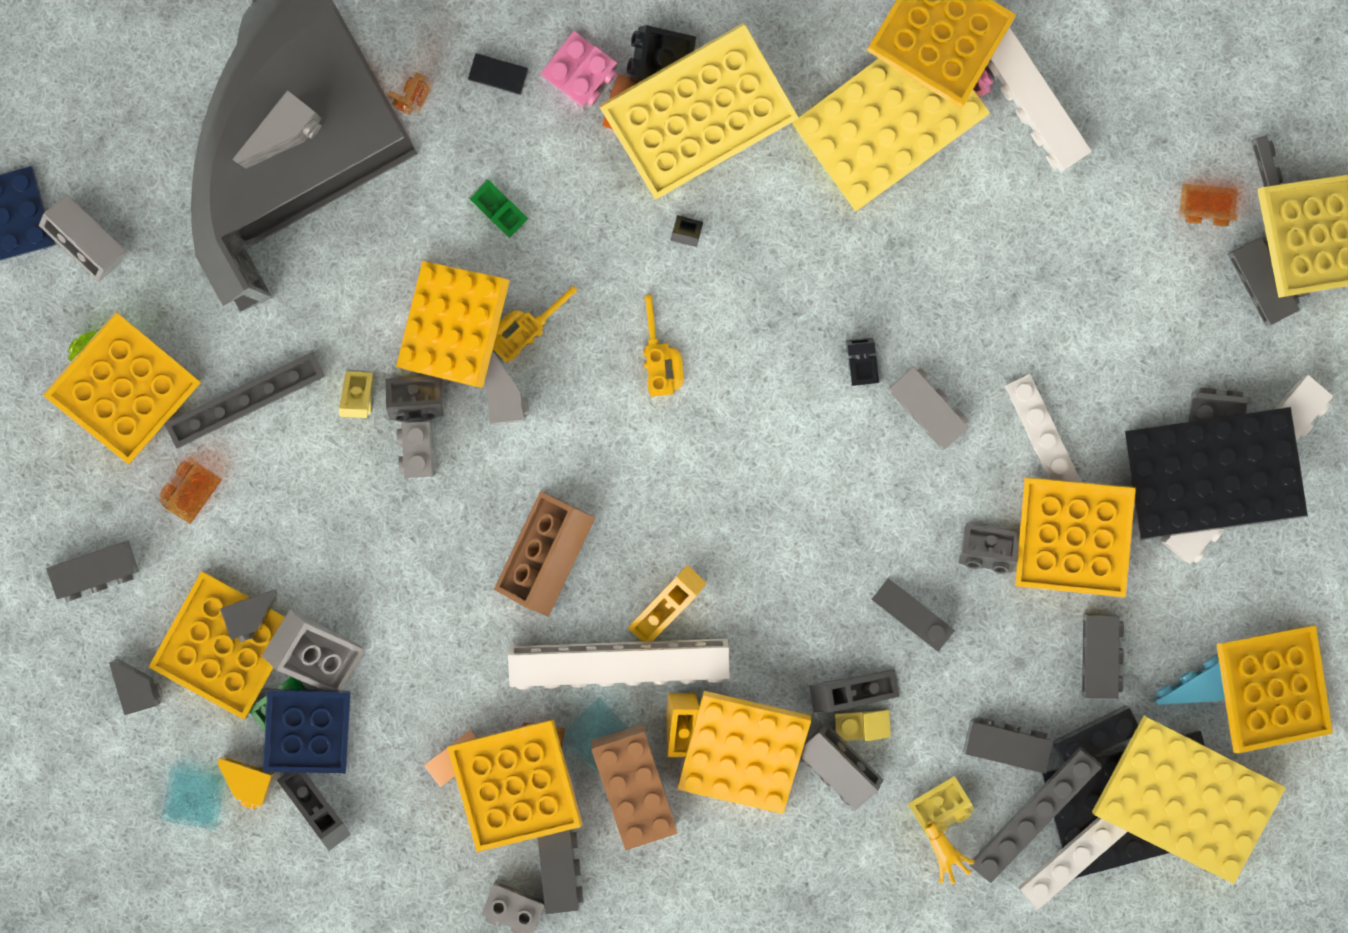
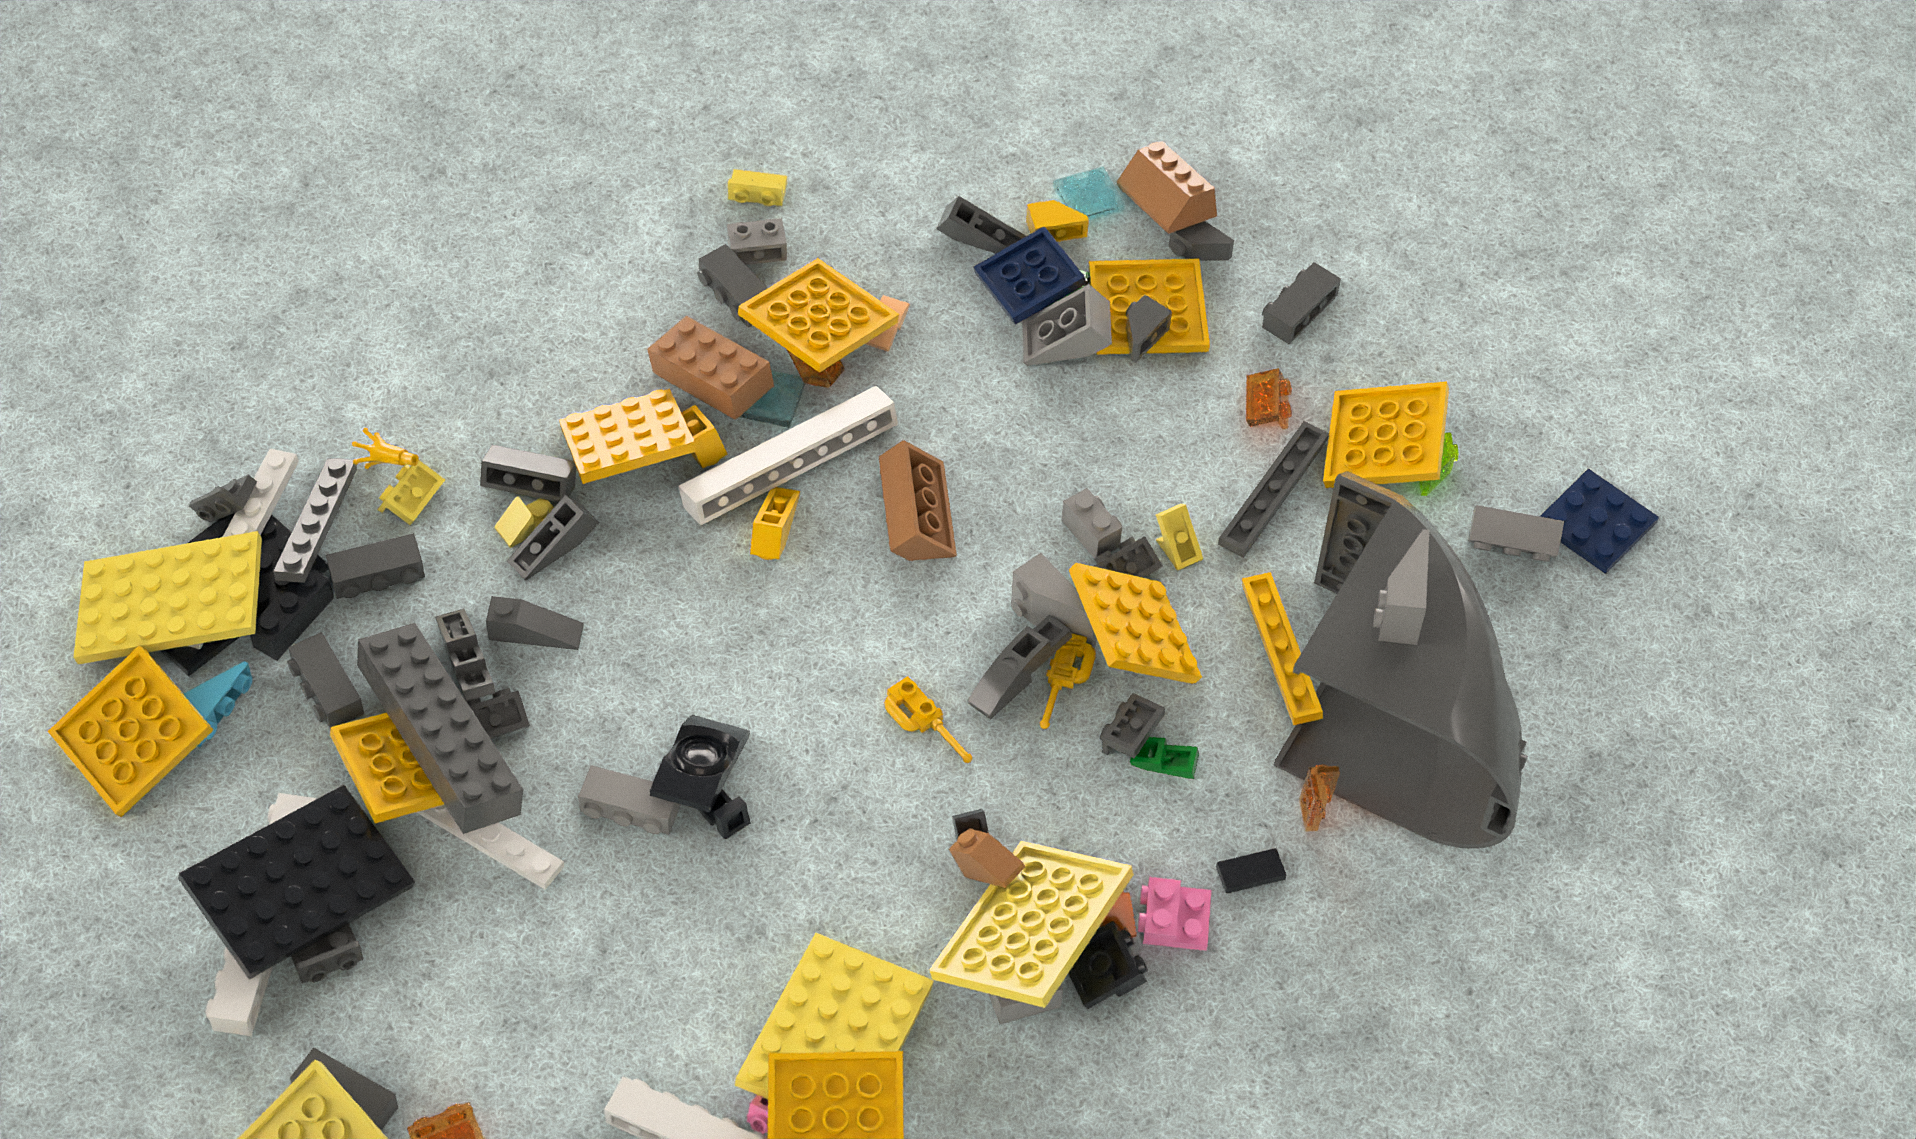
camera: 150 degrees right, 35 degrees down
none -> dark grey bracket [189,474,258,522]
none -> dark grey brick [357,623,523,834]
none -> dark grey slope [435,609,496,701]
none -> black slope [650,715,750,812]
none -> medium nougat slope [949,829,1026,888]
none -> dark grey slope [968,615,1072,719]
none -> dark grey bracket [1100,693,1165,758]
none -> medium nougat slope [1117,141,1217,234]
none -> yellow plate [1242,572,1323,725]

